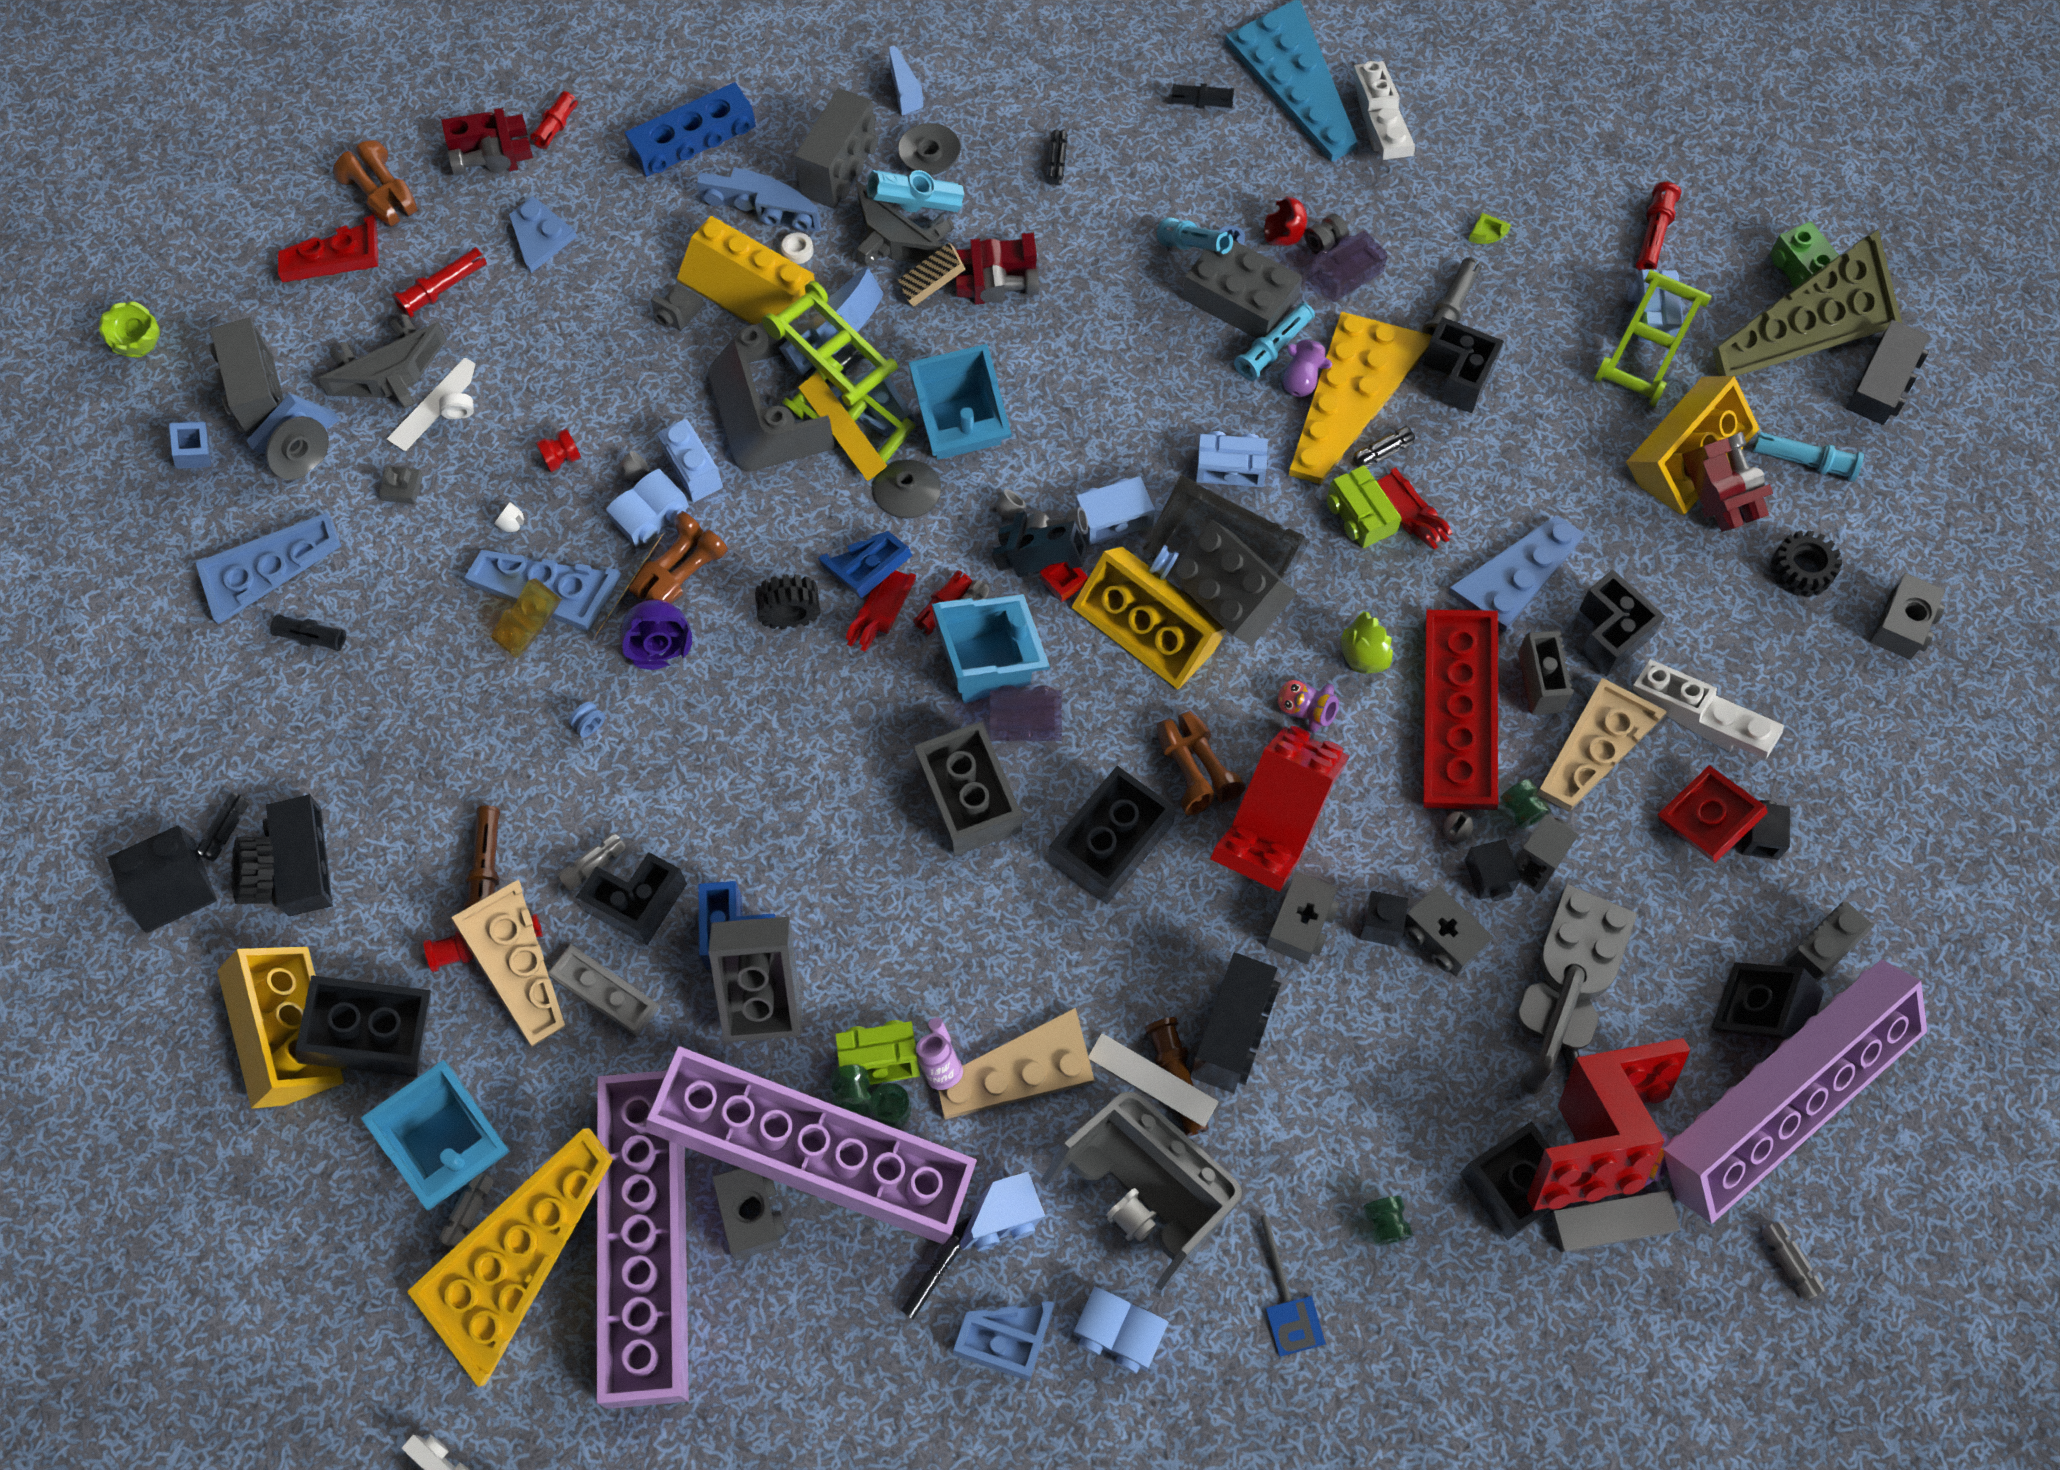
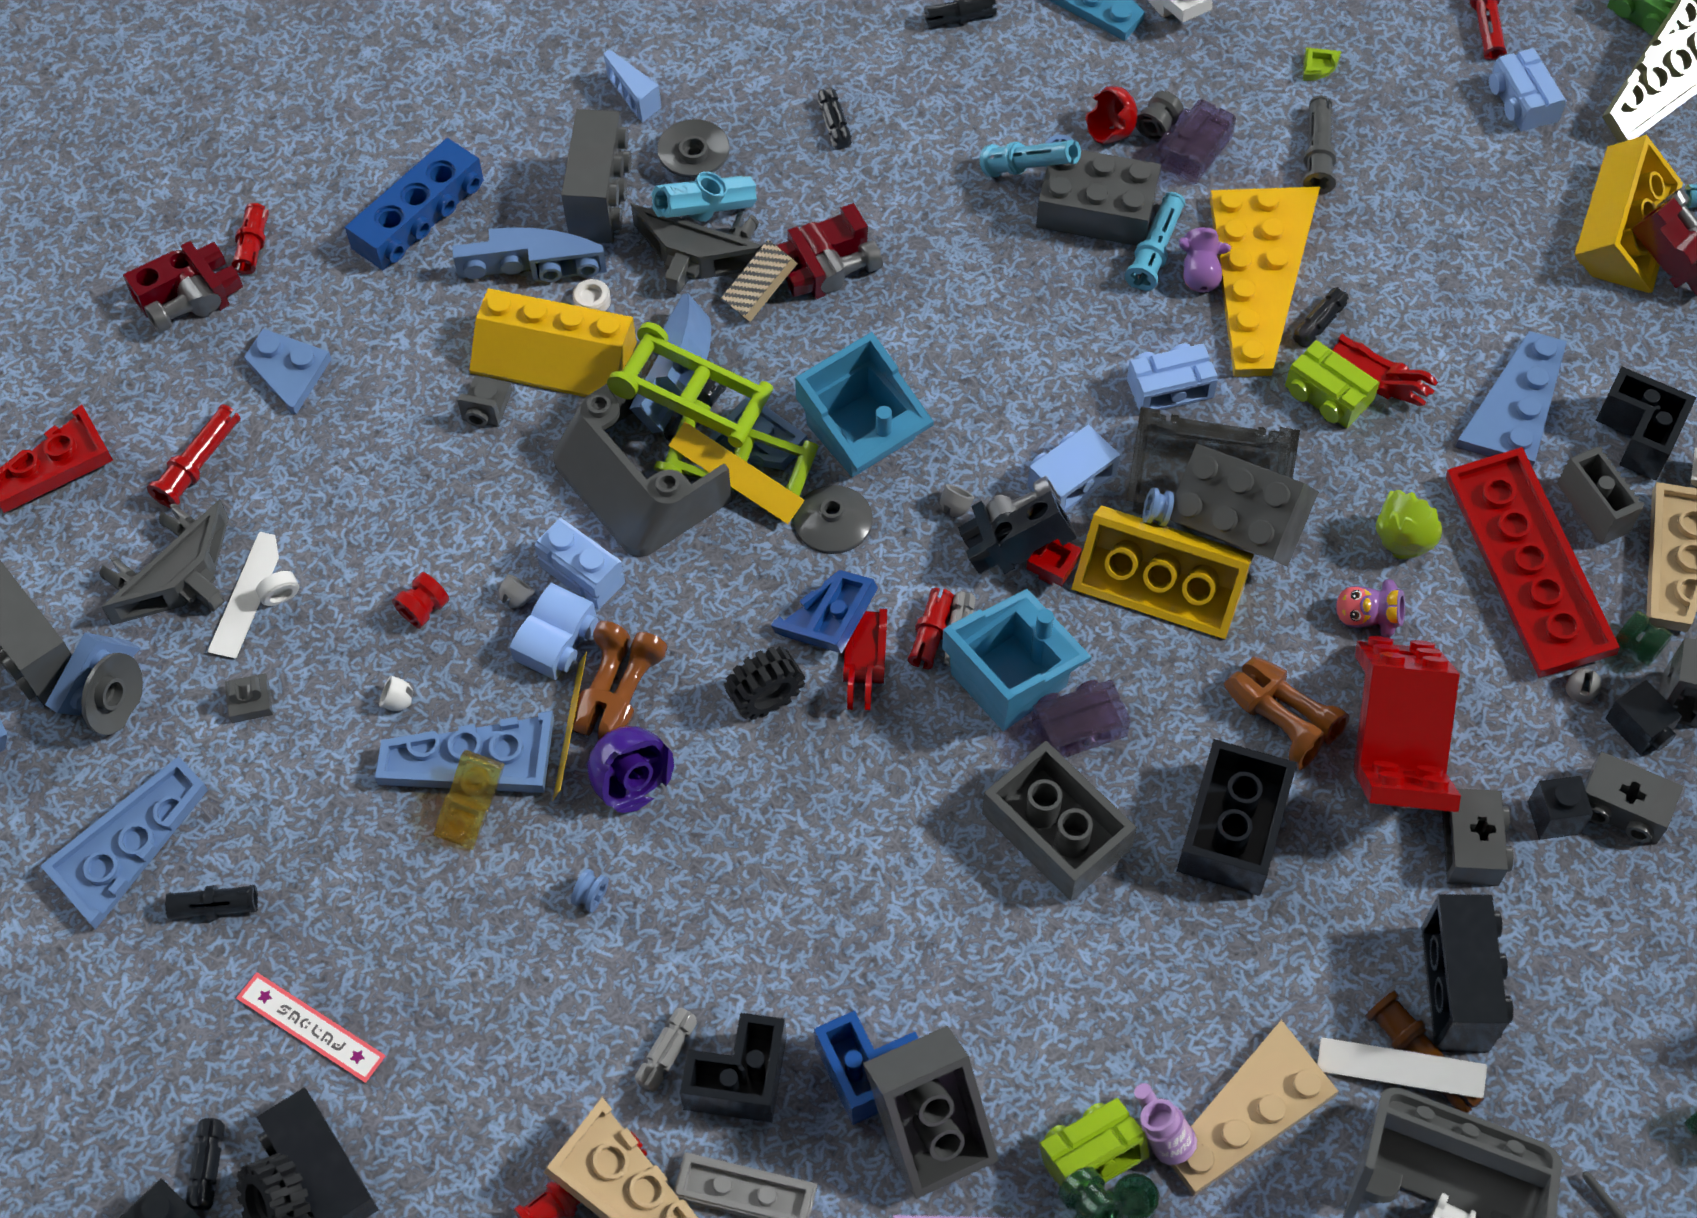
camera: 20 degrees left, 5 degrees down
dark orange piece [333,140,417,227] -> none
reddish brown pin [462,805,500,911] -> none
black brick [1423,317,1504,413] -> none
lime piece [1594,269,1712,407] -> none
none -> sticker [236,972,386,1083]

